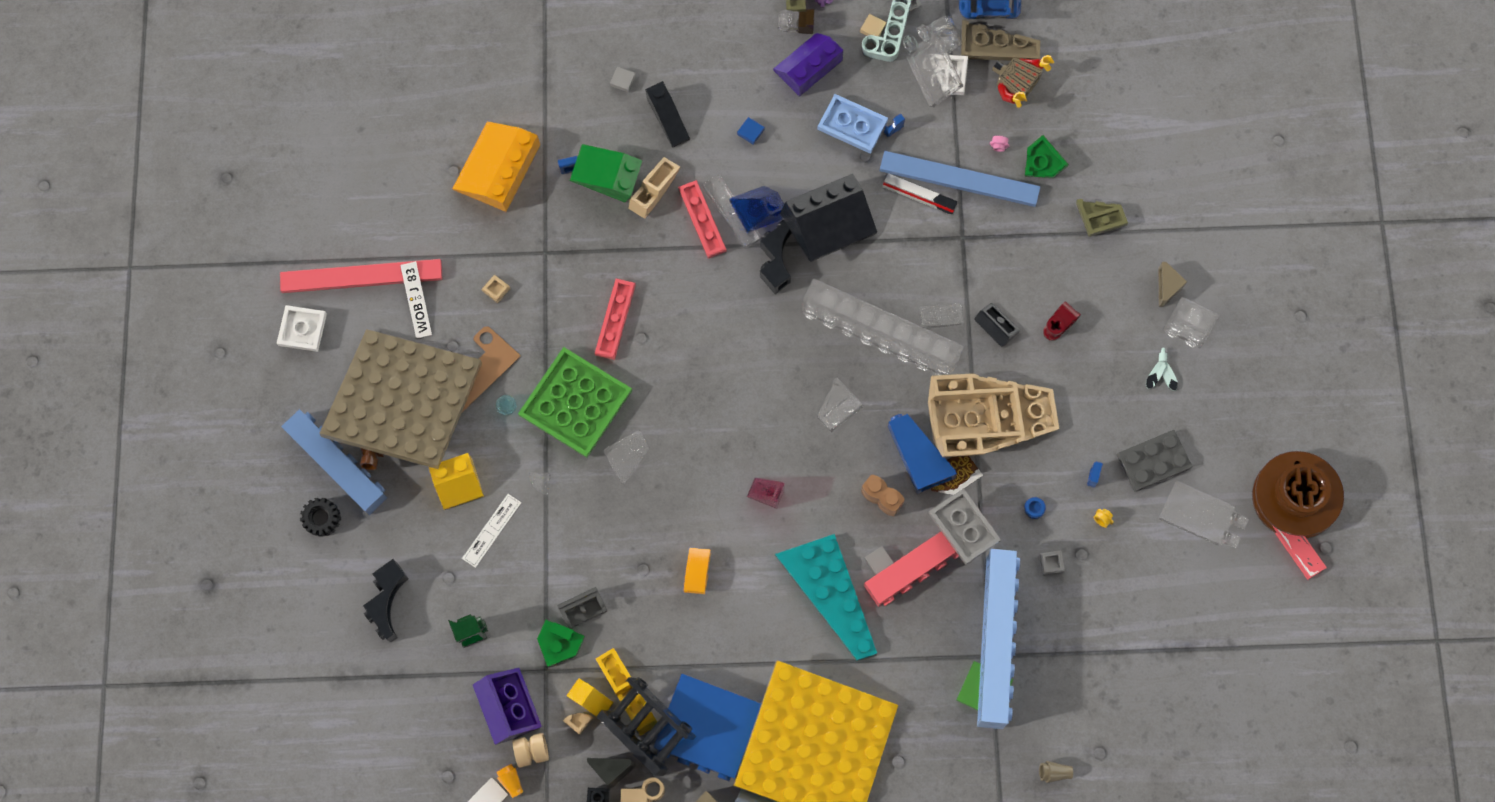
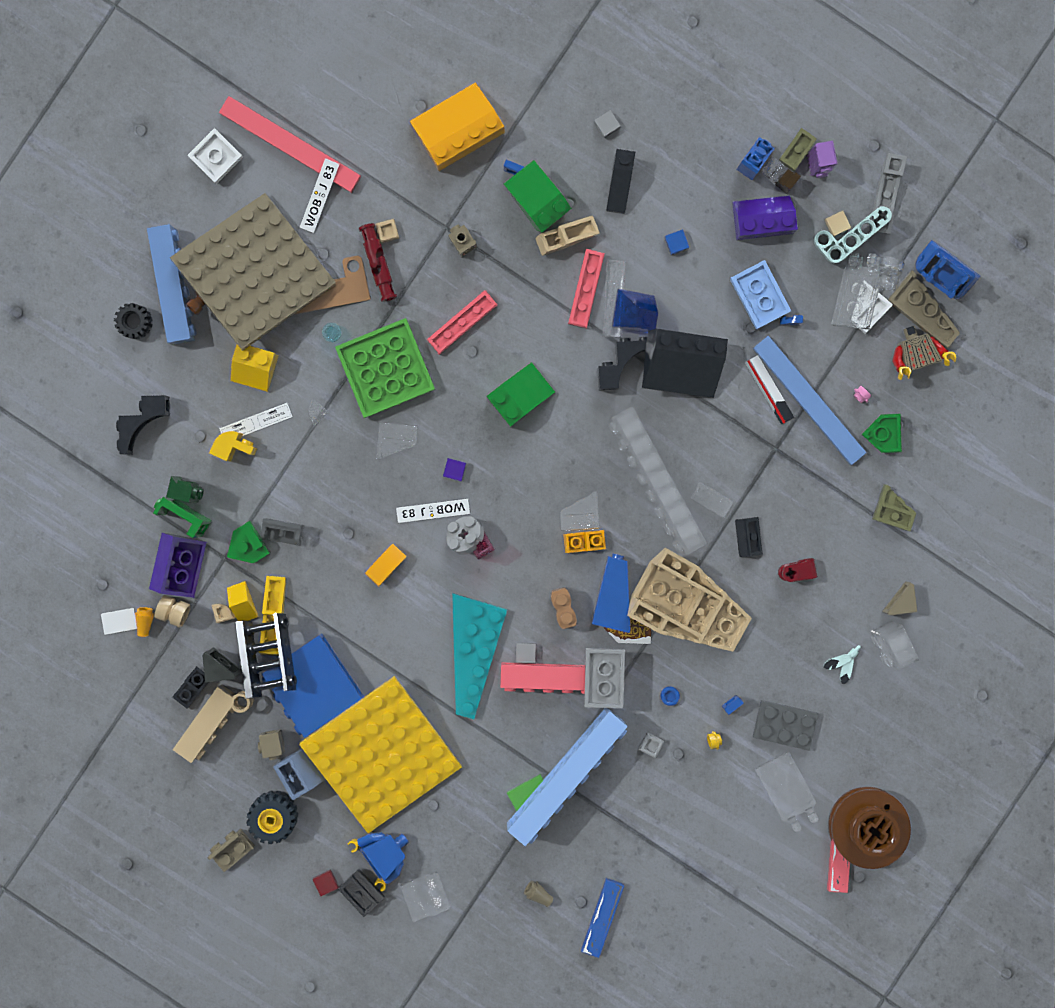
camera: 30 degrees right, 15 degrees up
none -> green panel [153,497,212,538]
none -> yellow brick [209,431,257,462]
none -> dark red piece [359,223,397,302]
none -> white sticker [396,499,470,523]
none -> dark purple tile [443,458,466,481]
none -> light grey plate [446,516,484,555]
none -> dark tan brick [448,224,477,257]
none -> green slope [486,362,555,428]
none -> light orange slope [563,530,606,553]
none -> blue tile [581,878,624,958]
none -> blue slope [736,137,775,180]

